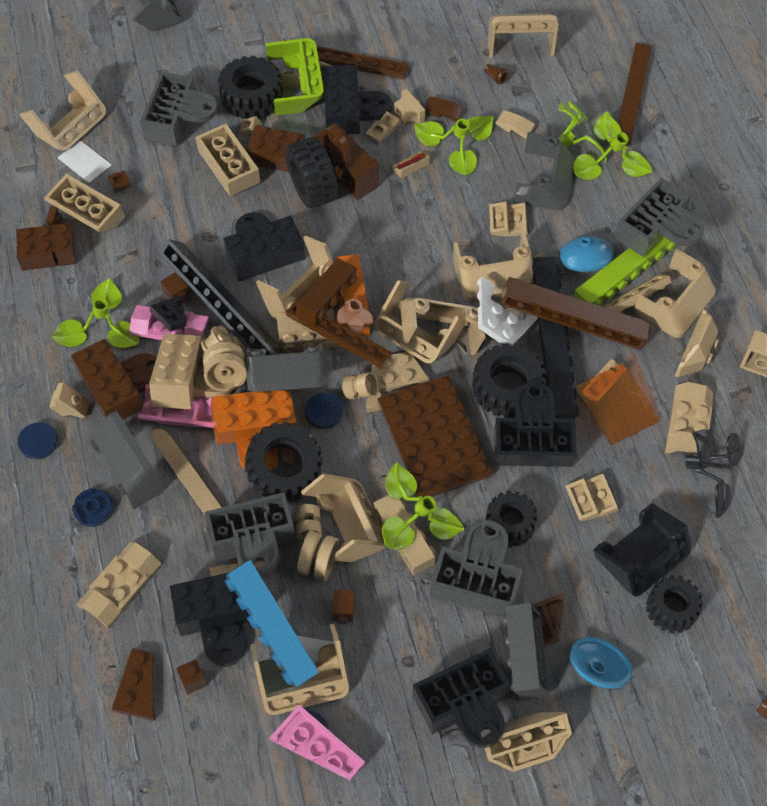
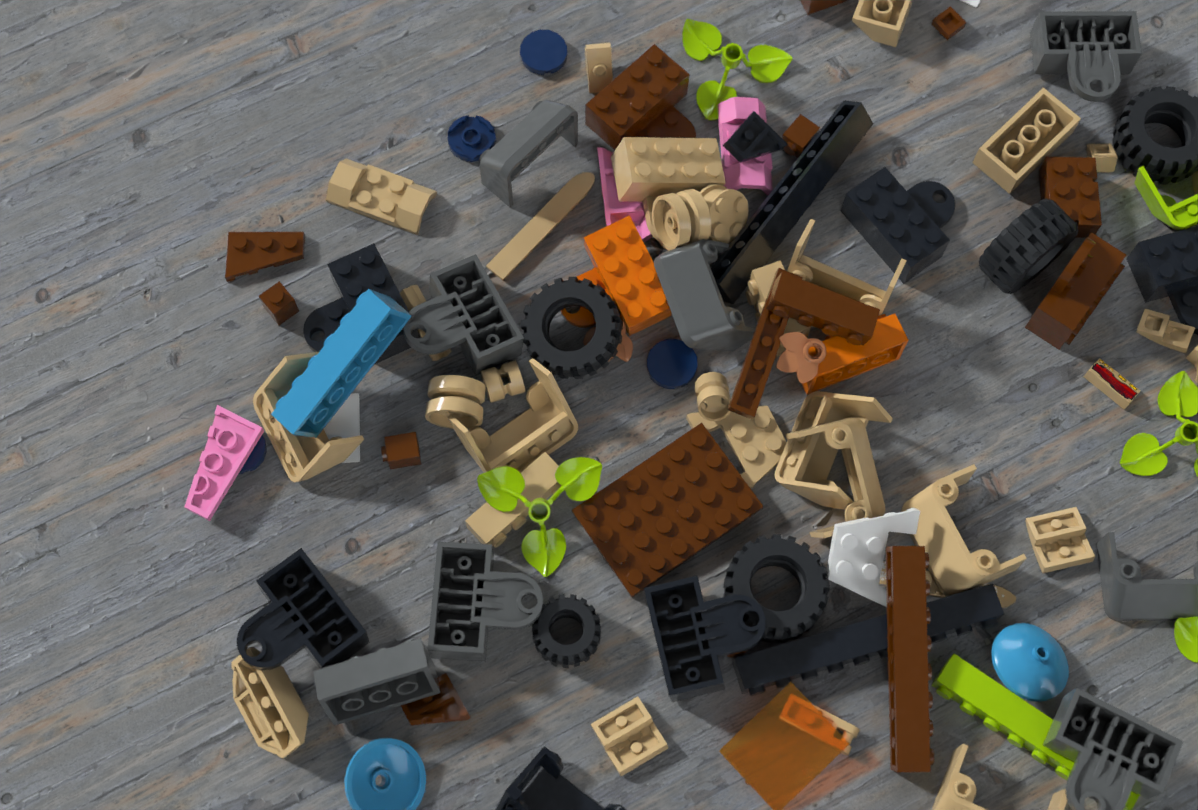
camera: 75 degrees right, 10 degrees up
tan plate [602,274,671,313] -> none

